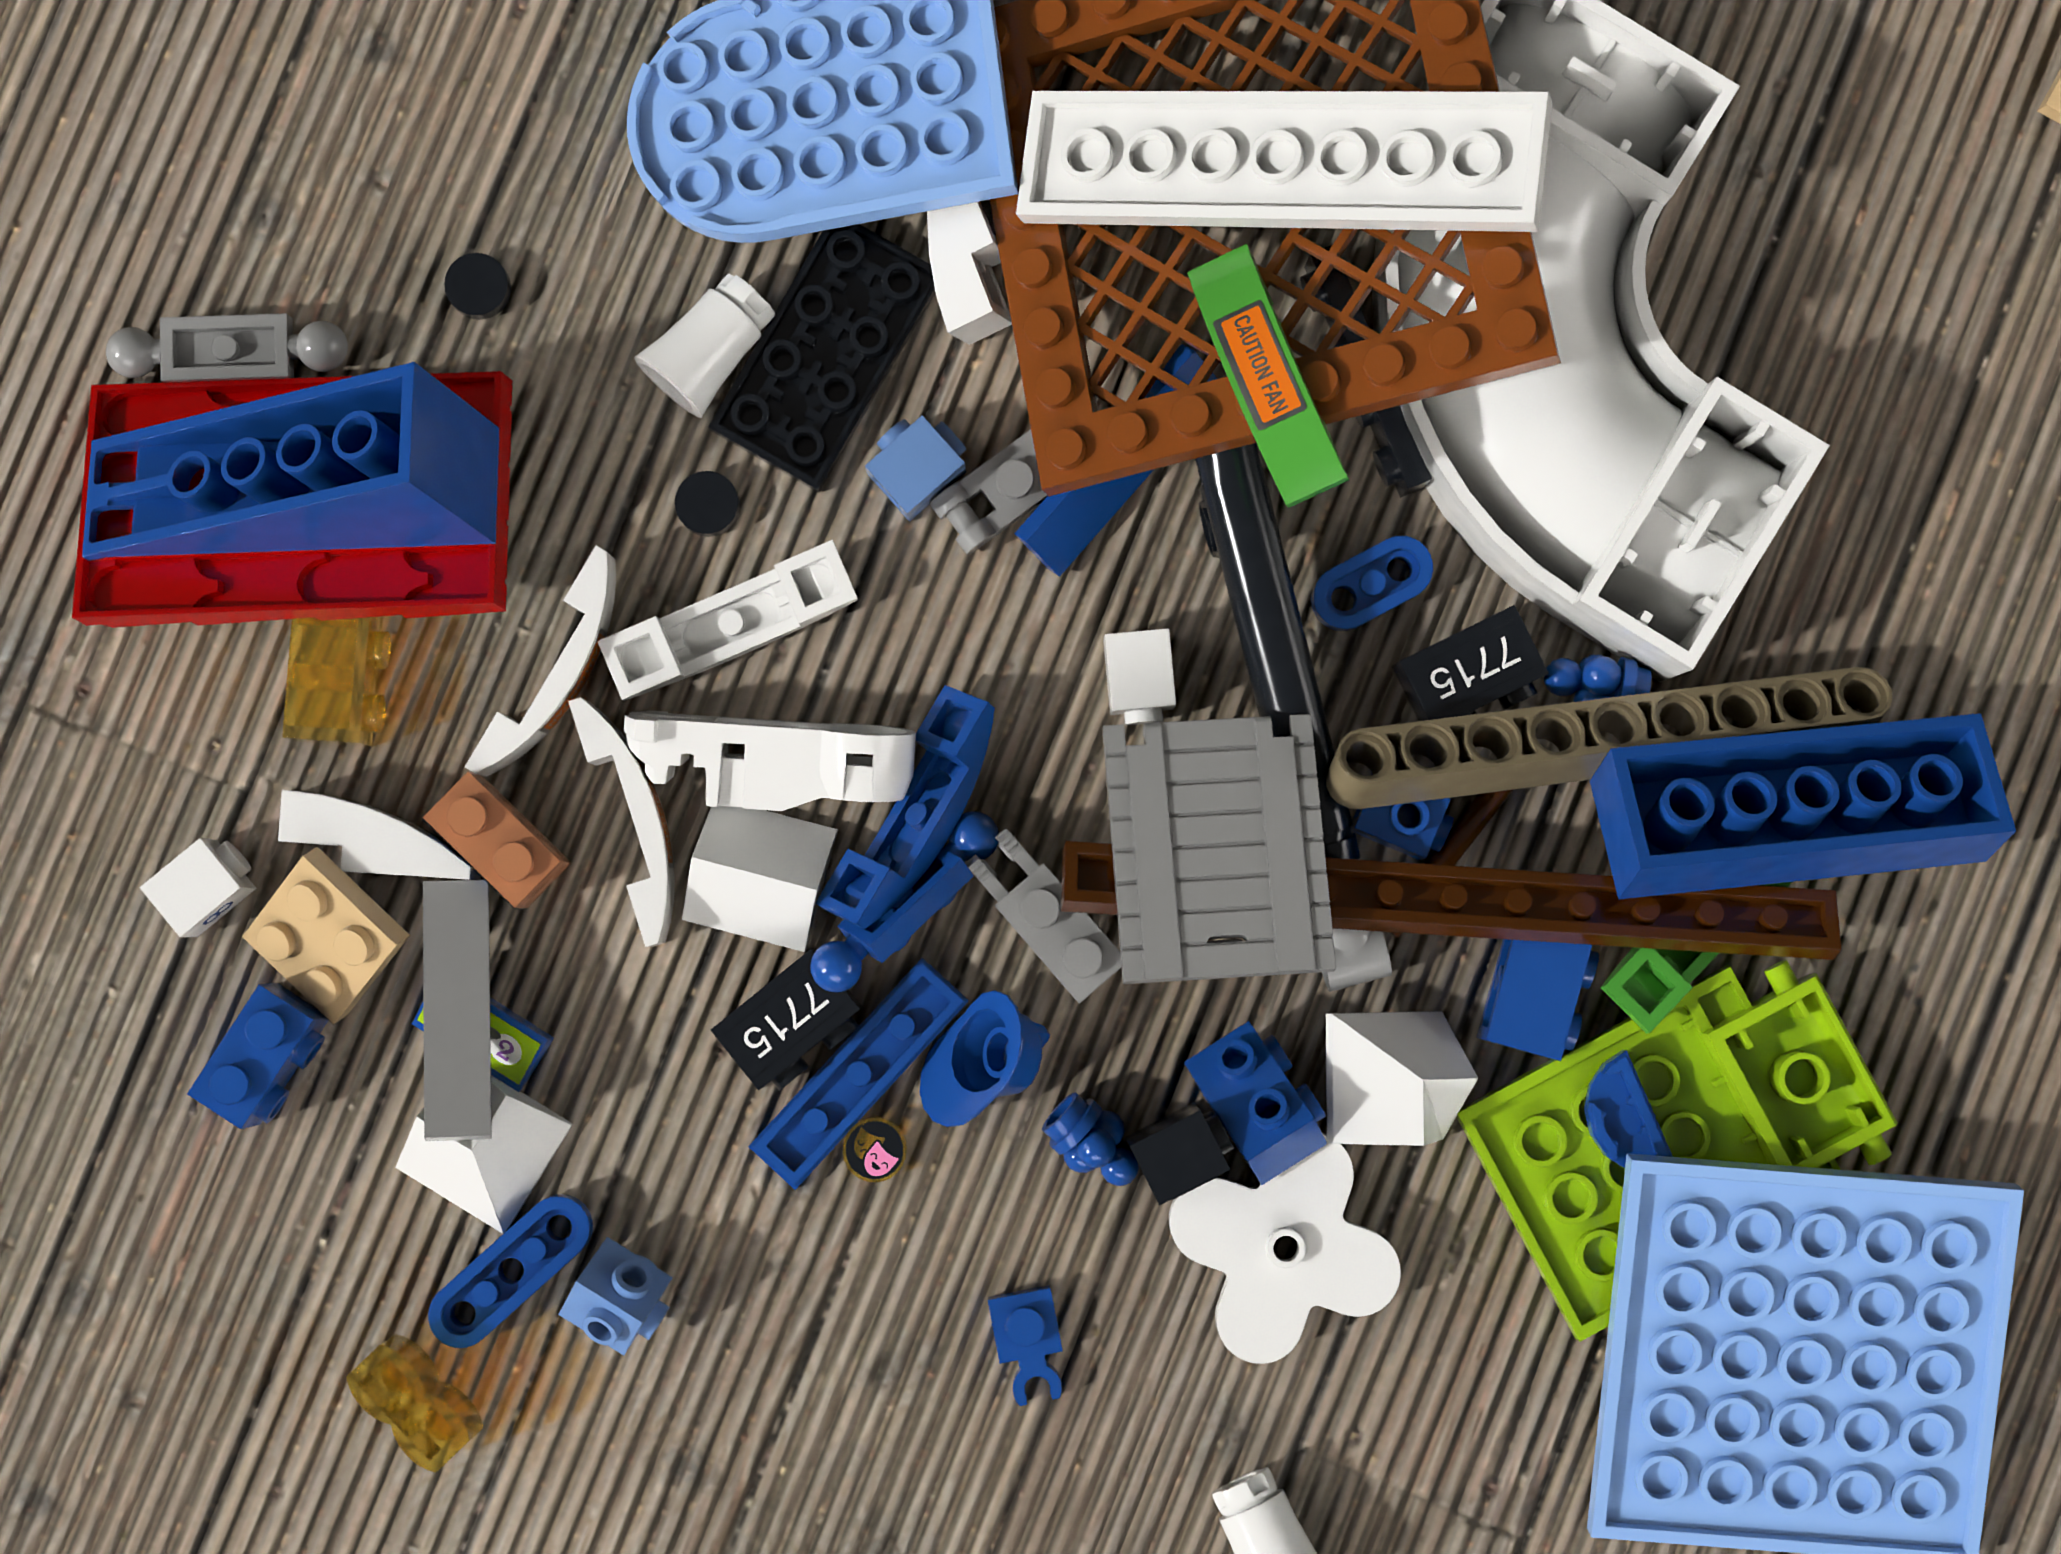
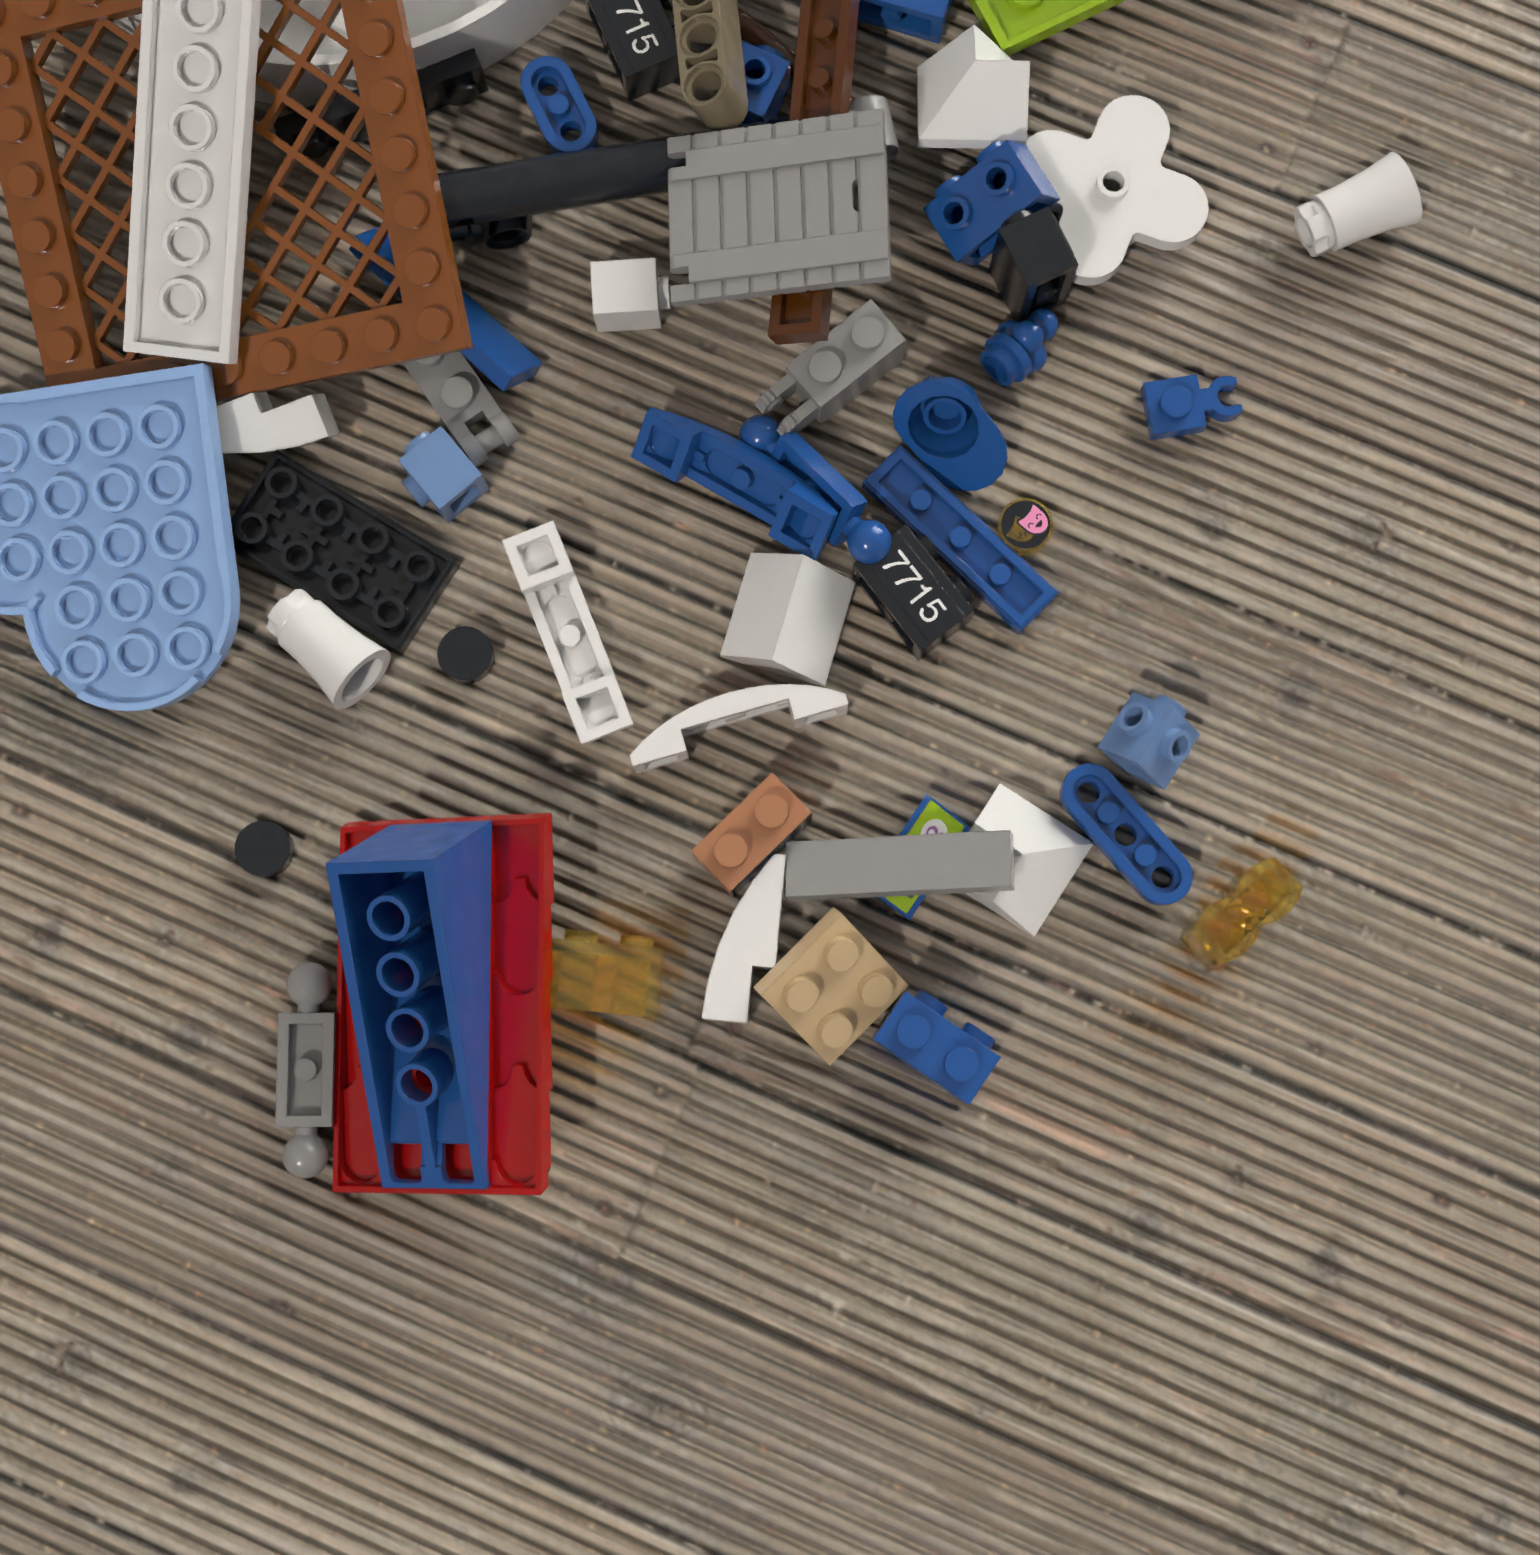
camera: 80 degrees left, 5 degrees down
white brick [139,838,257,937] -> none
white slope [465,546,616,777] -> none
white piece [624,710,916,811] -> none
bright green slope [1187,243,1349,508] -> none

